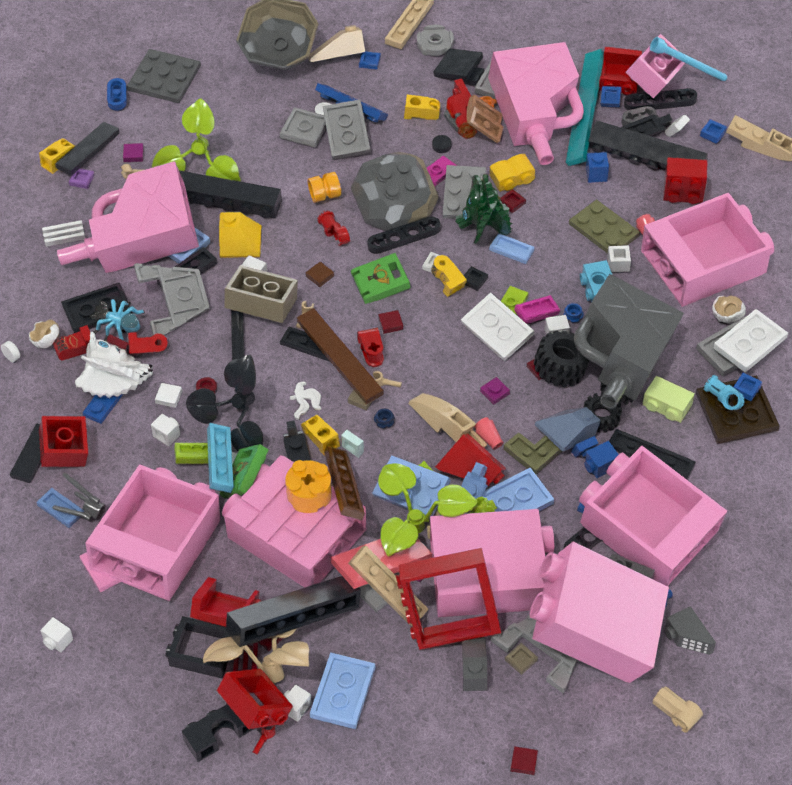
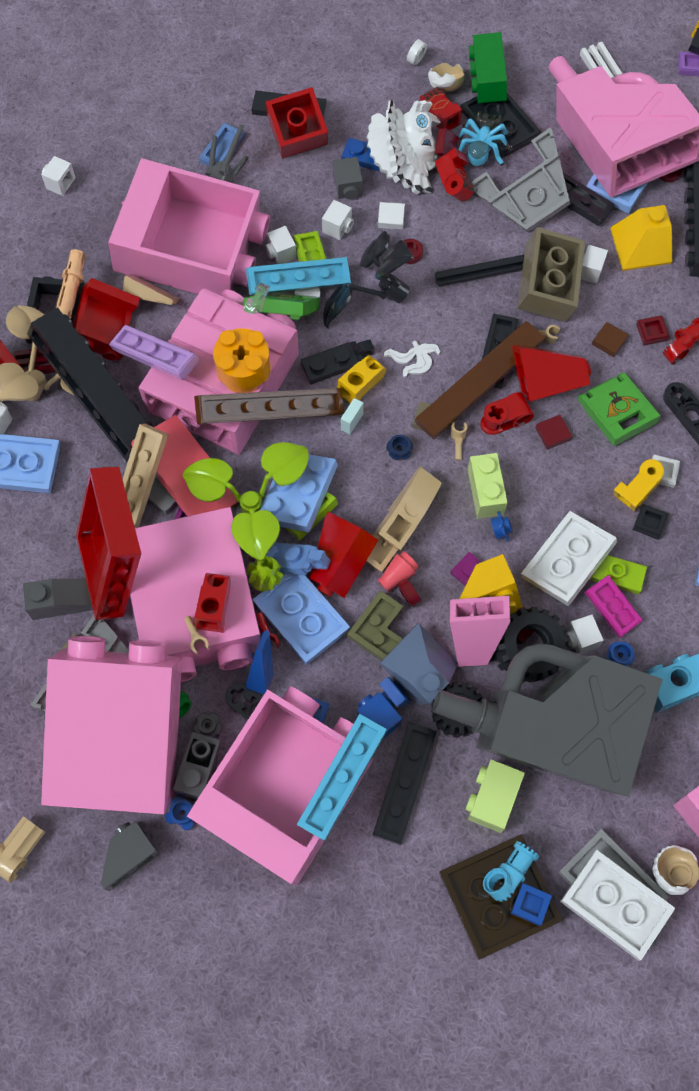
camera: 80 degrees right, 15 degrees up
none -> light nougat pin [56,249,87,319]
none -> lavender tile [109,325,200,381]
none -> tan slope [123,274,180,305]
none -> tan hand [184,616,210,655]
none -> red leg [194,573,231,633]
none -> clear tile [244,283,270,314]
none -> blue slope [245,630,273,695]
none -> white plate [265,226,297,264]
none -> medium azure plate [297,714,387,841]
none -> dark grey brick [333,157,363,199]
none -> dark red tile [397,579,422,608]
none -> bright pink slope [450,596,510,667]
none -> yellow slope [459,554,523,614]
none -> green brick [468,32,507,103]
none -> yellowish green brick [468,453,507,519]
none -> blue plate [491,511,512,542]
none -> red slope [512,345,591,401]
none -> dark red tile [636,315,670,346]

